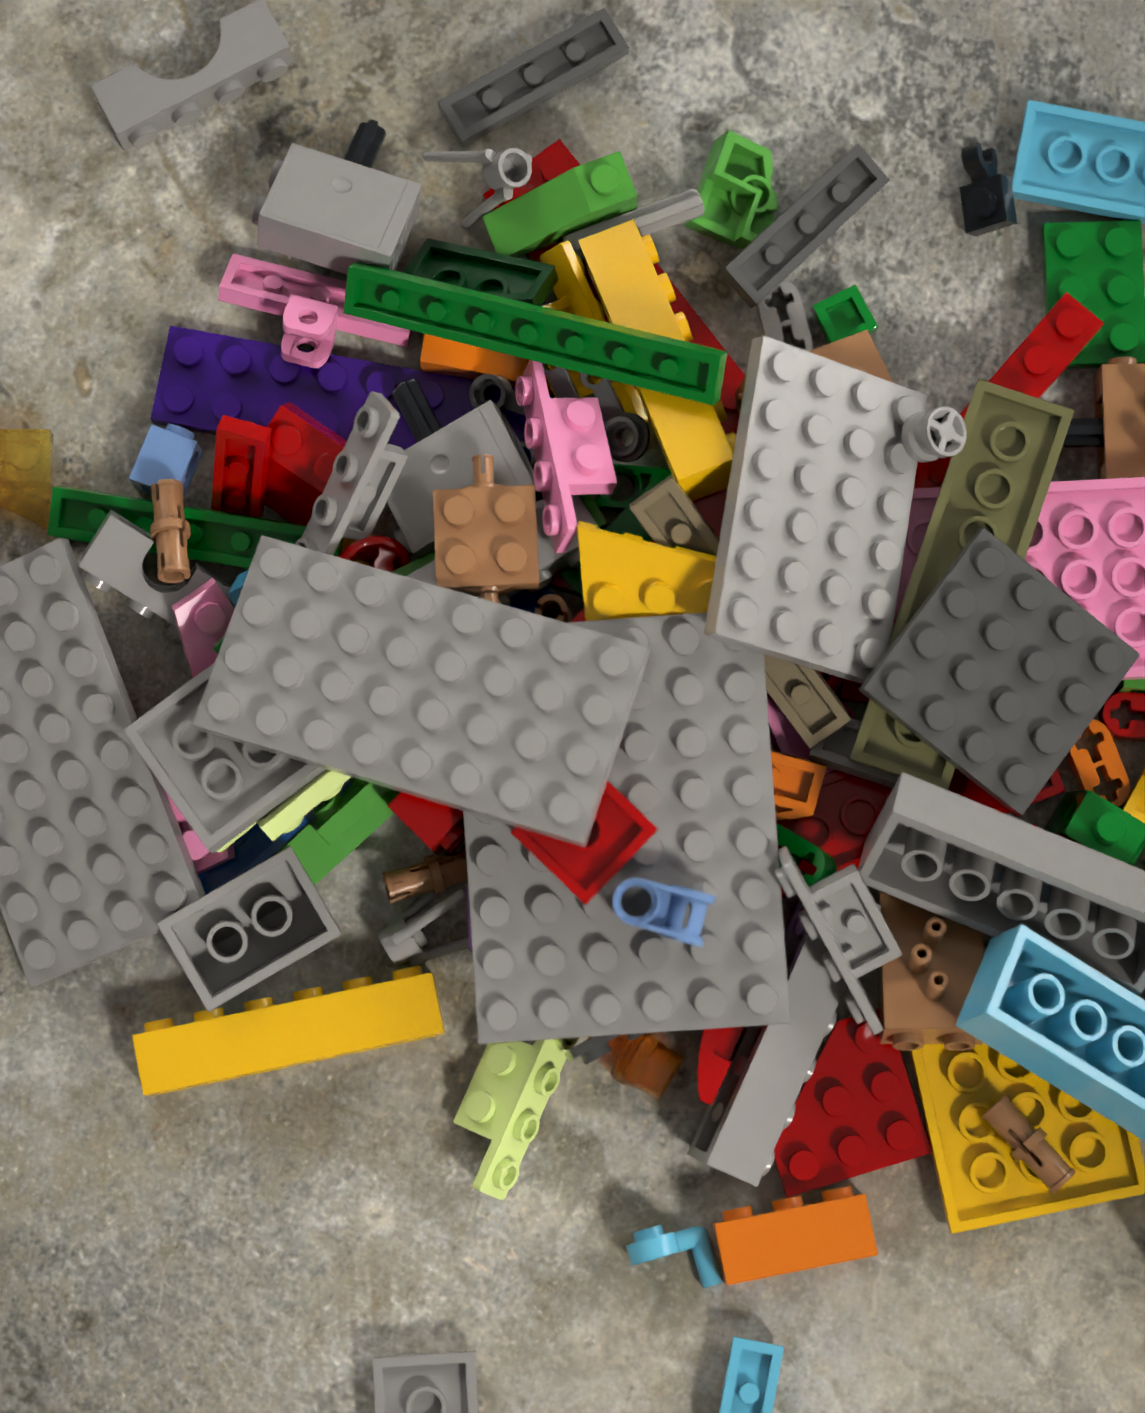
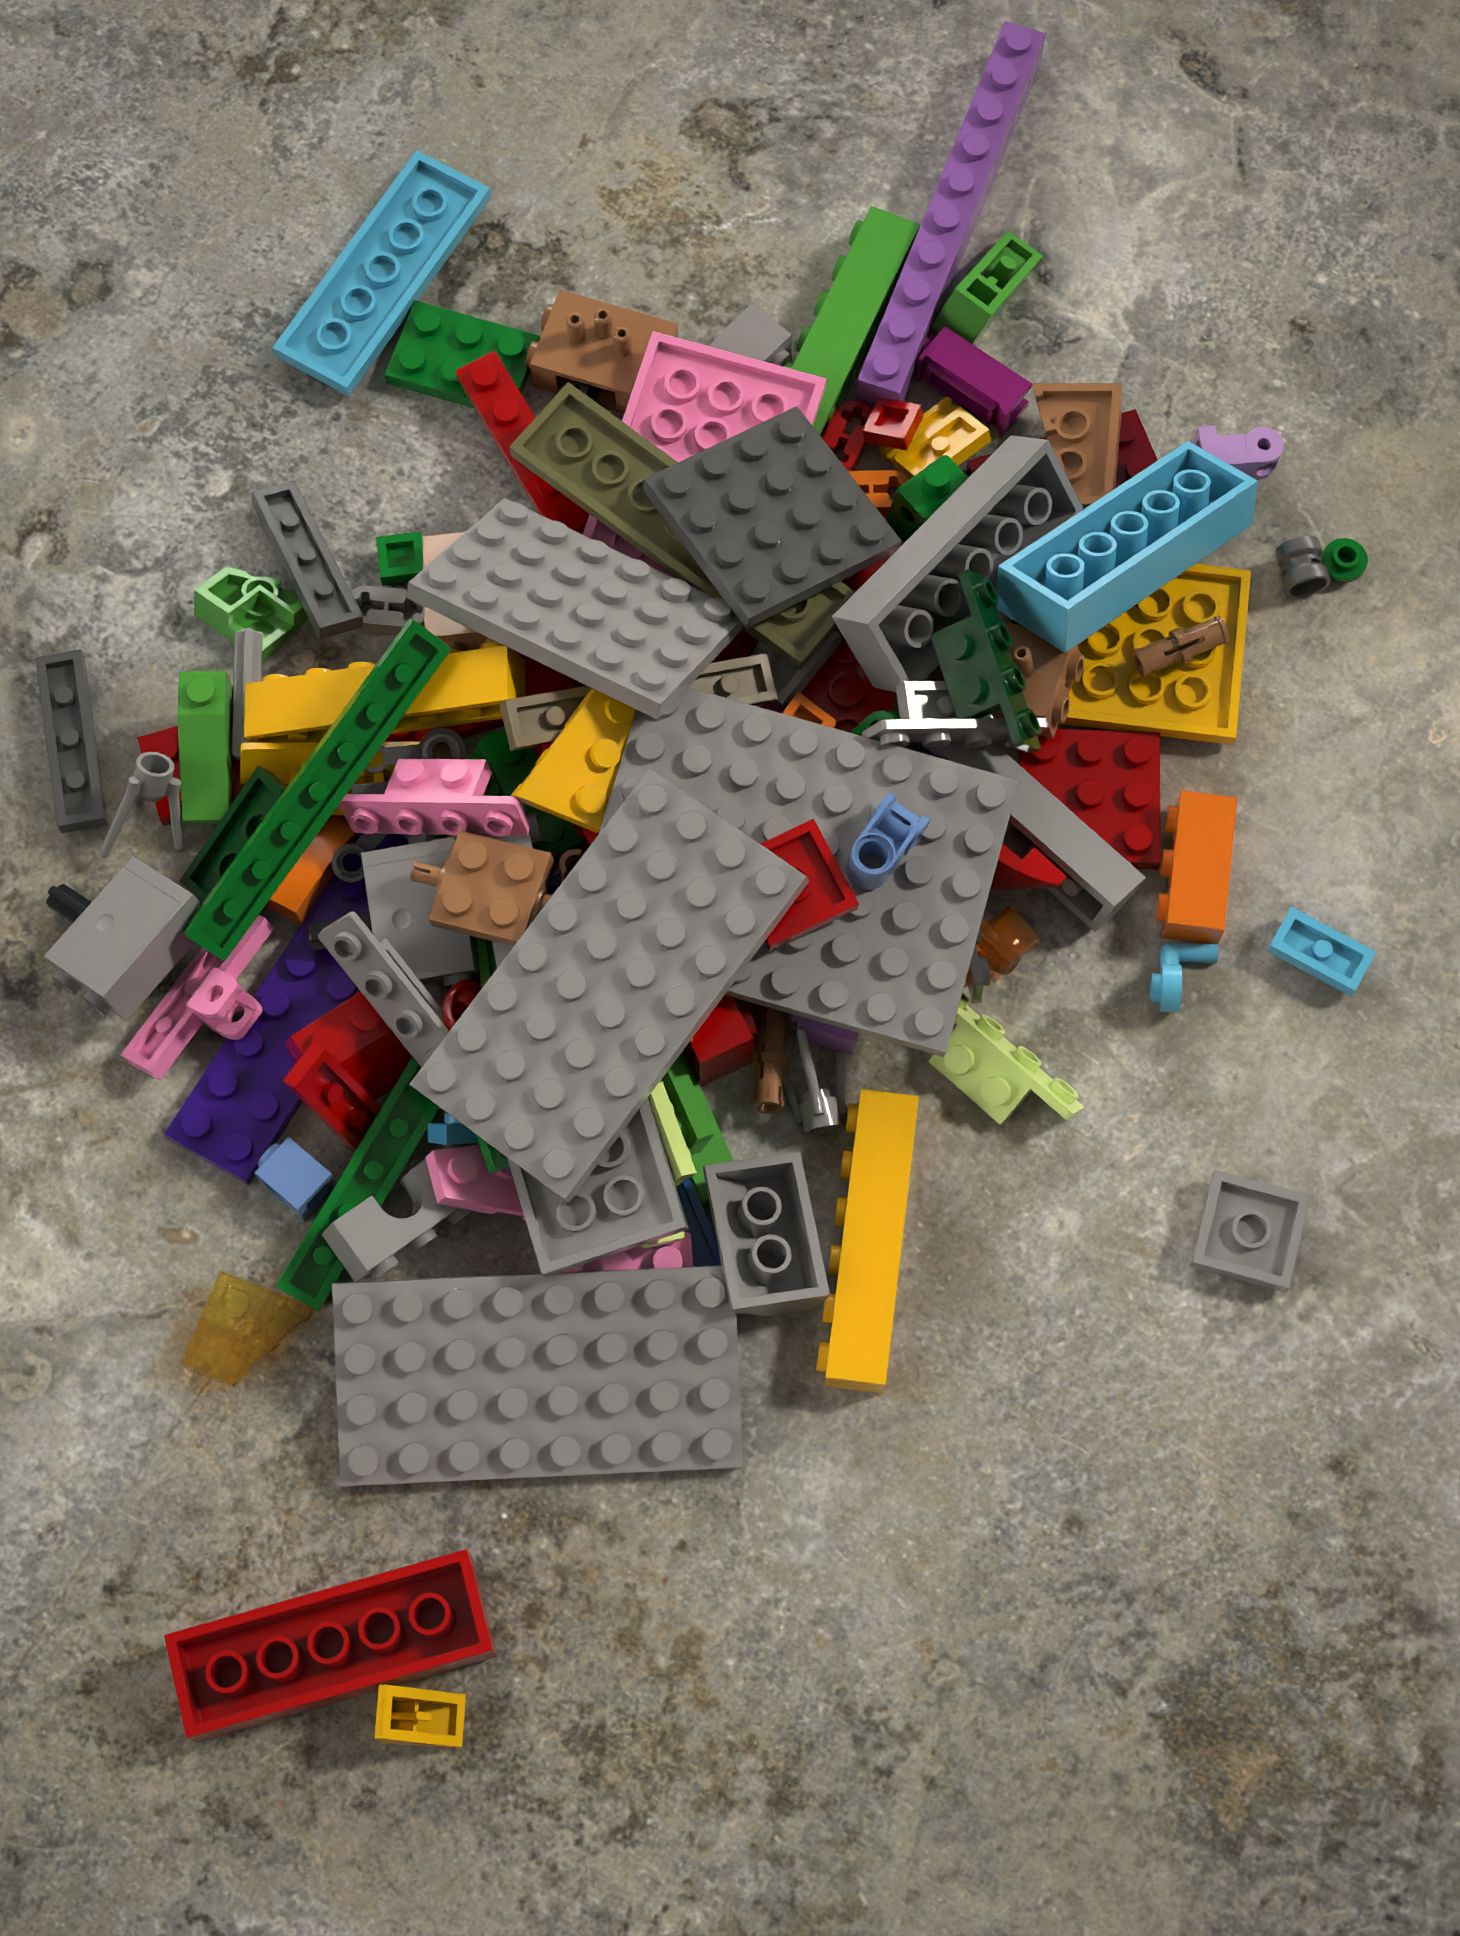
camera: 70 degrees left, 10 degrees down
medium nougat pin [150,479,191,583] -> none
light grey wheel [902,406,967,463] -> none
black plate [959,143,1017,237] -> none
none -> dark green bracket [931,569,1041,753]

